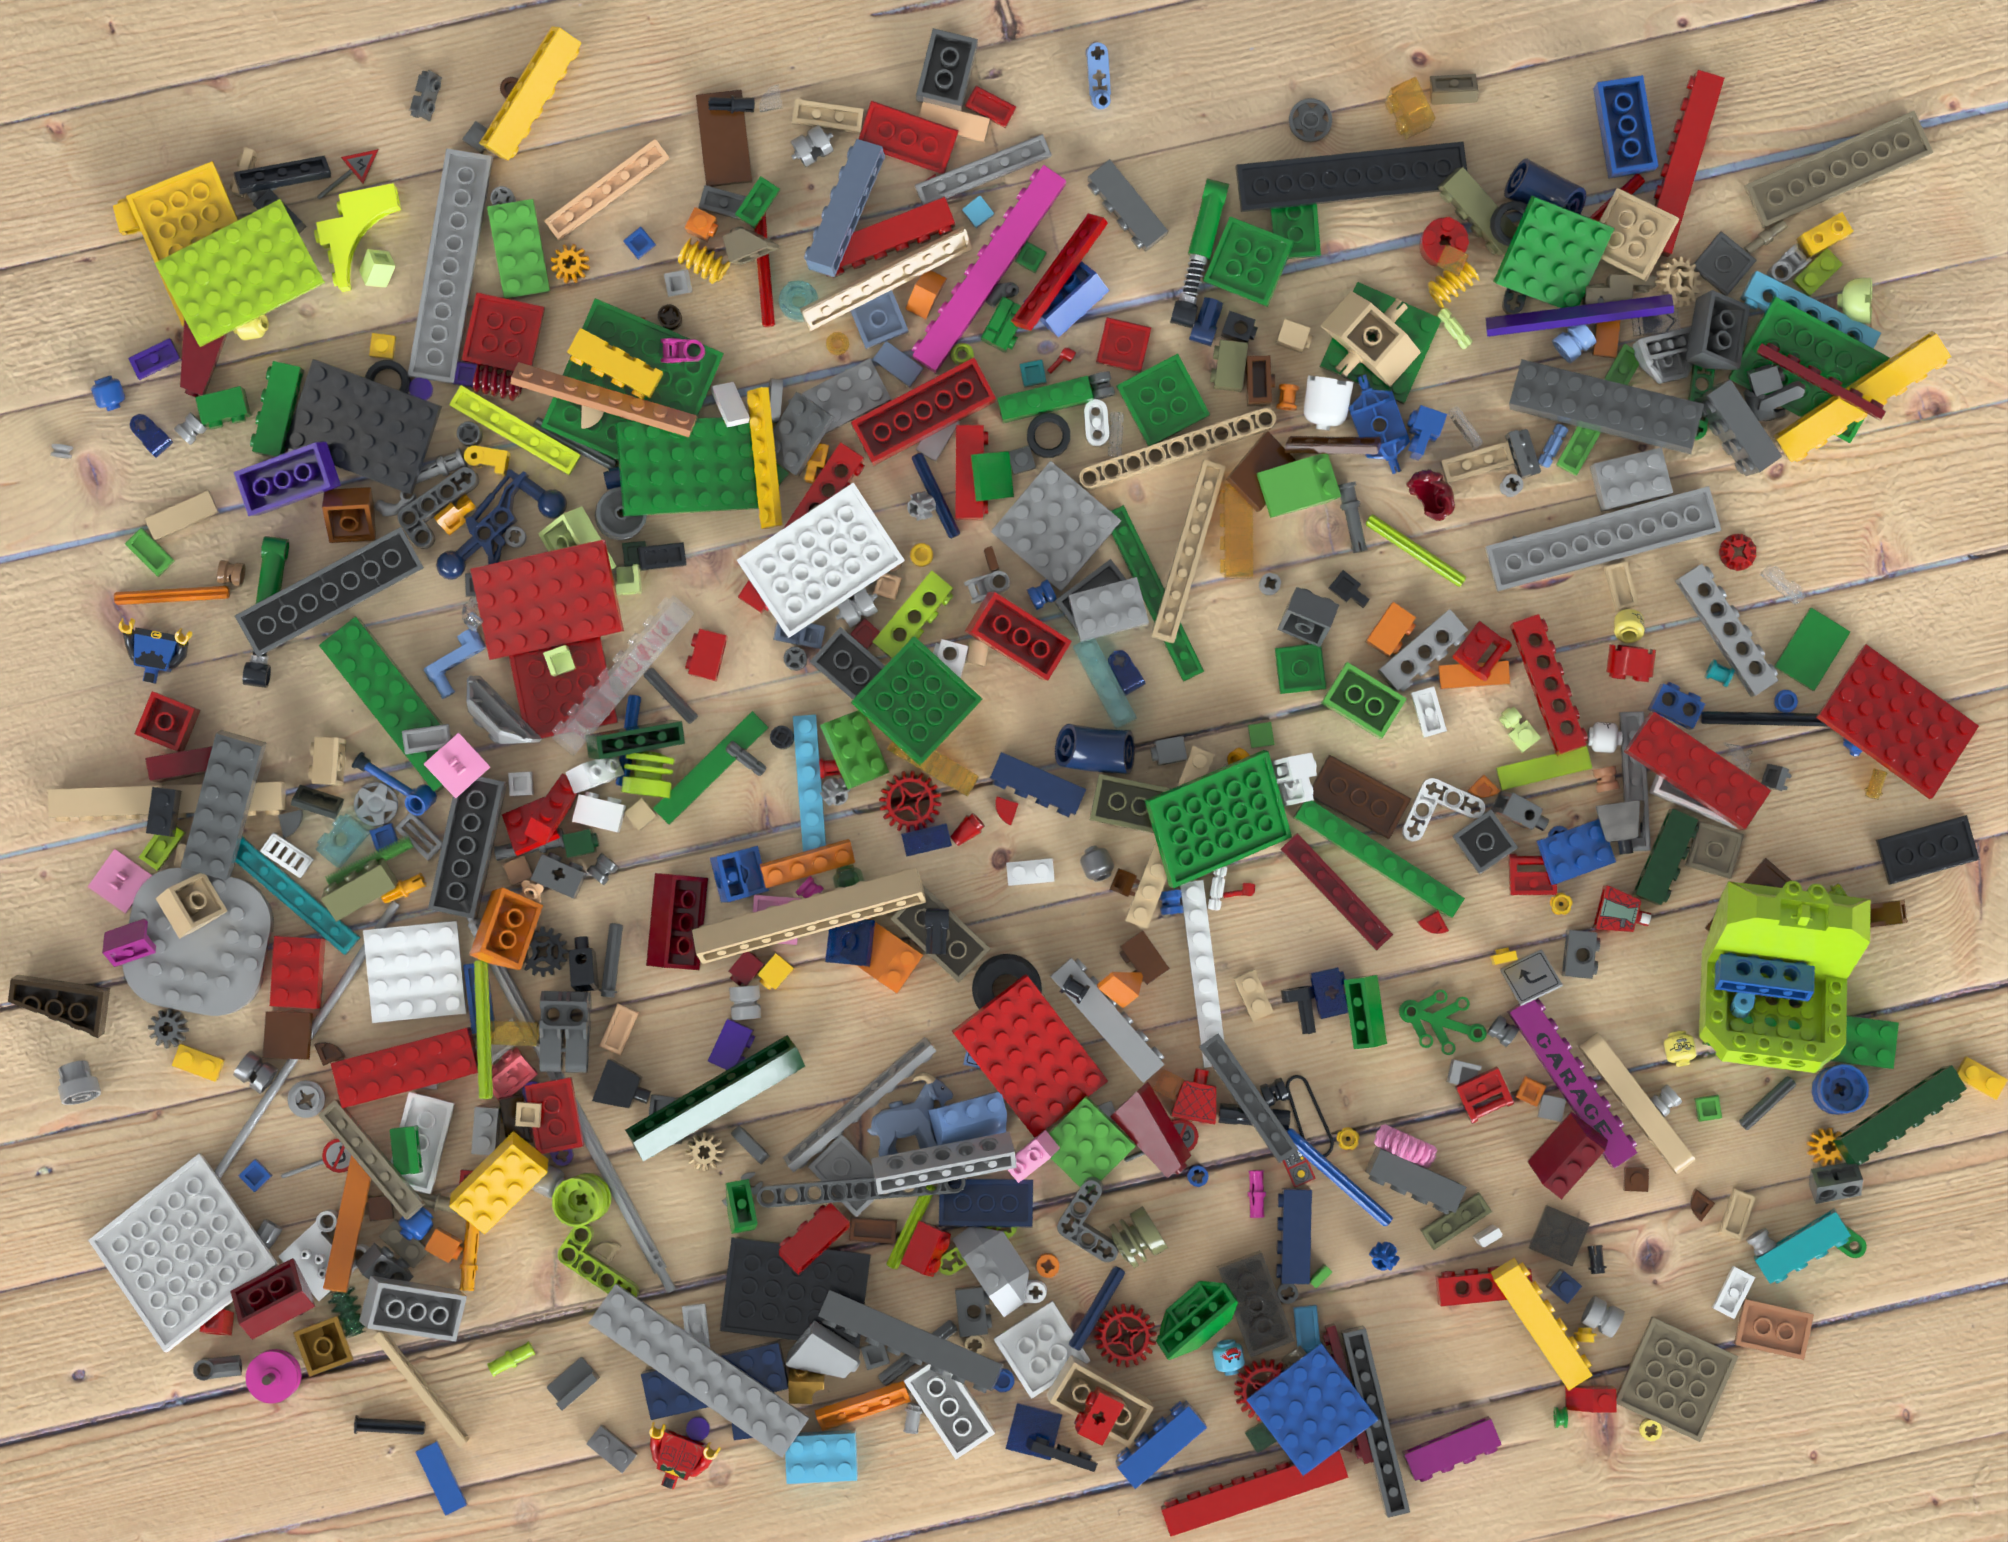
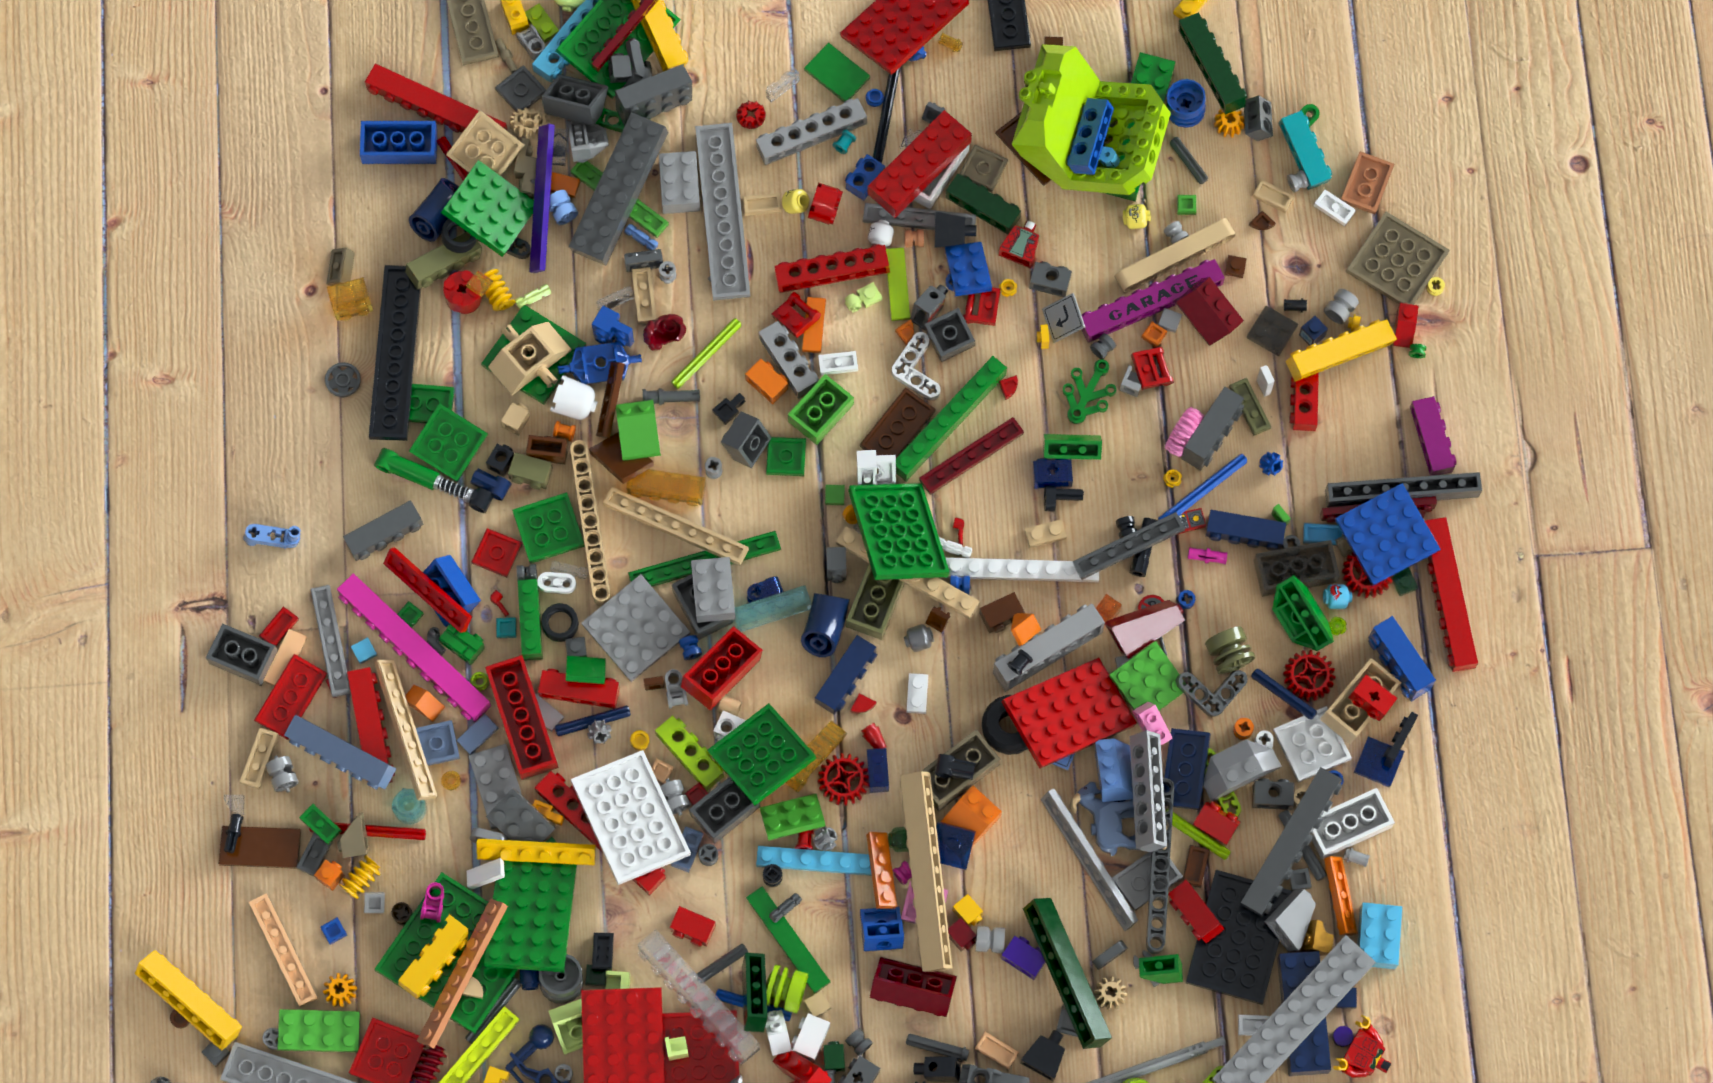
camera: 80 degrees left, 15 degrees down
red torso [1170,1068,1216,1125] -> none
black piece [1286,1075,1334,1157] -> none
none -> clear neon green plate [1329,617,1347,635]

